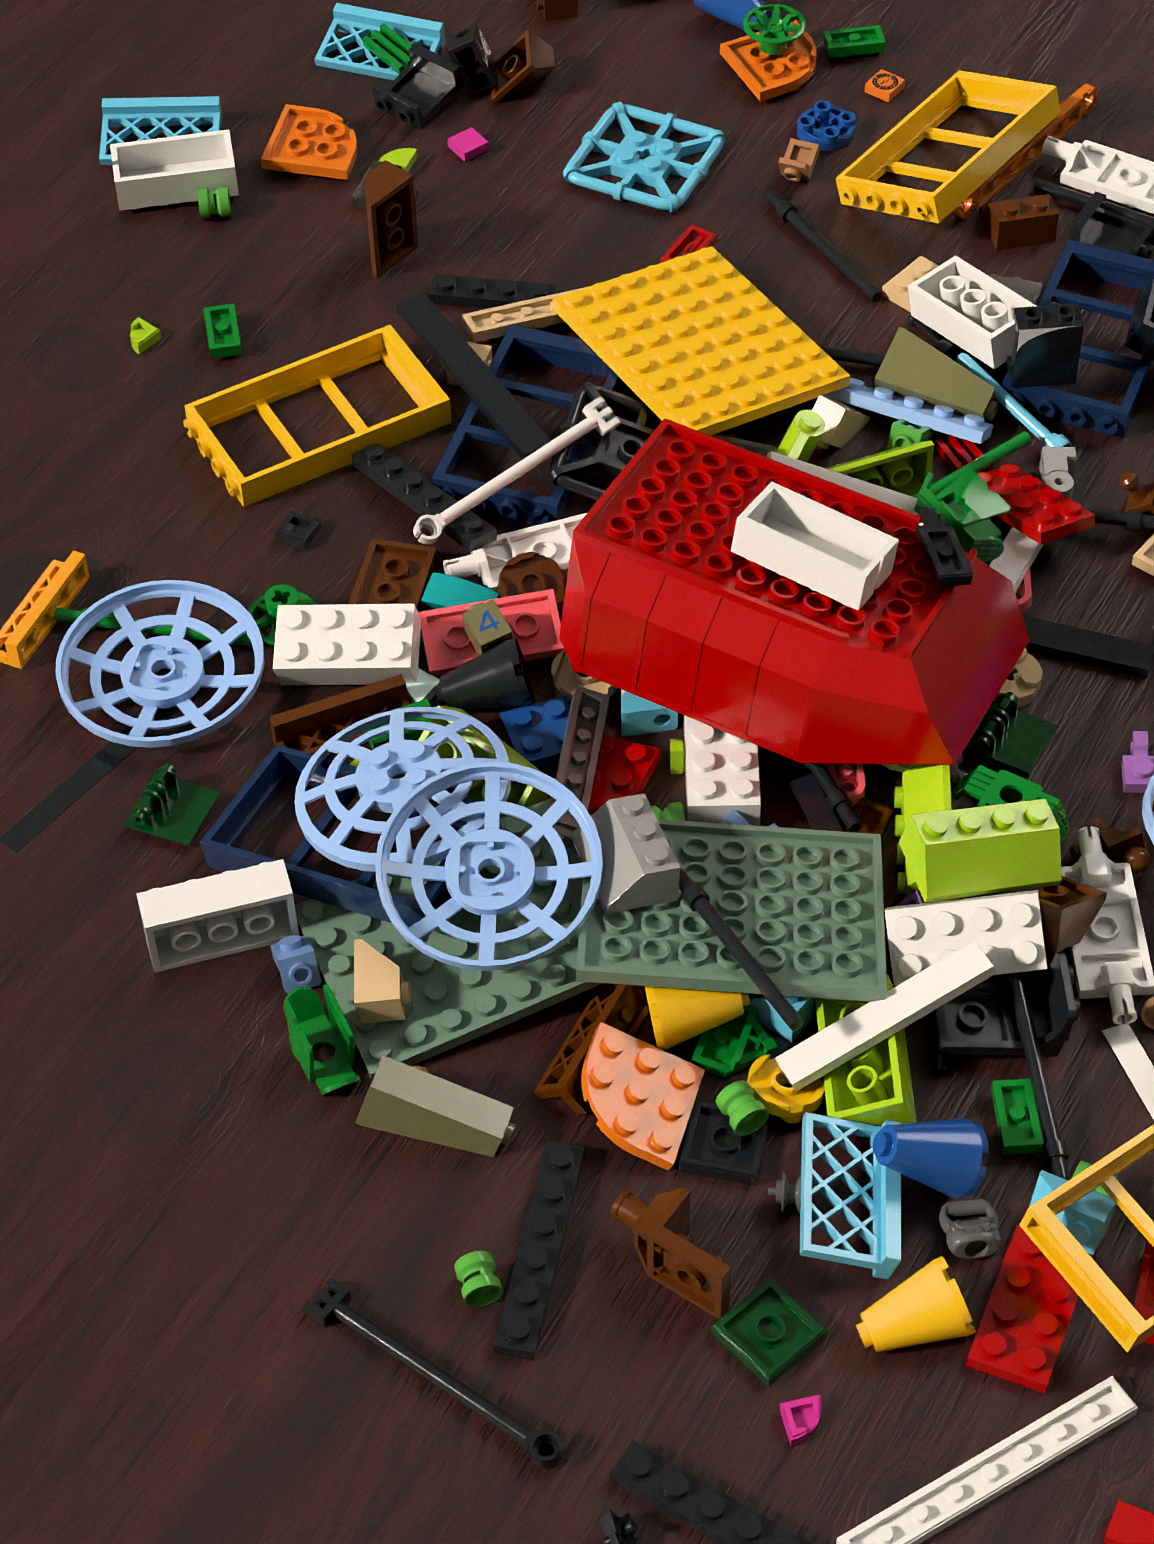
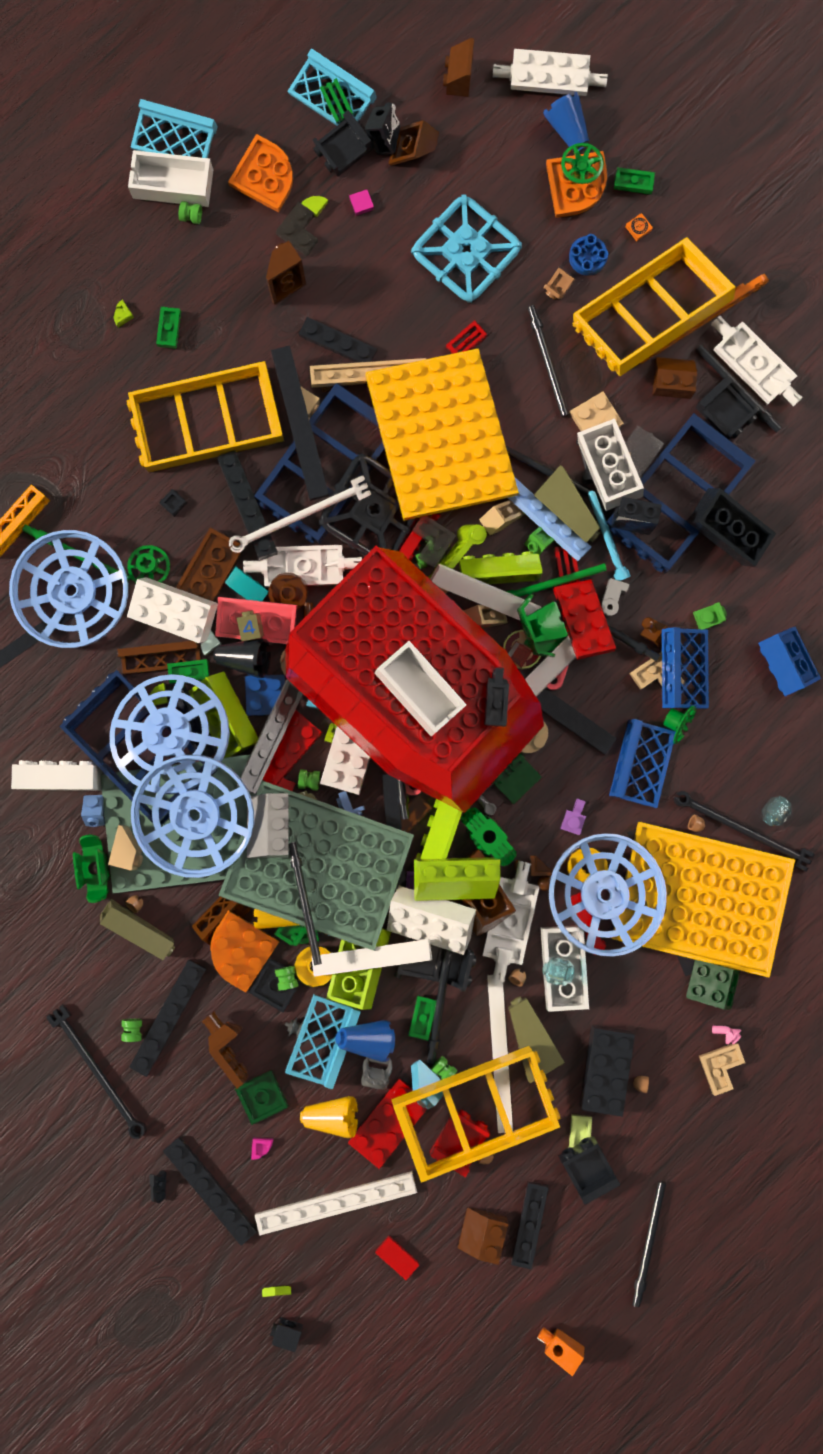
camera: 15 degrees right, 35 degrees up
dark green hinge [124,763,220,846] -> none

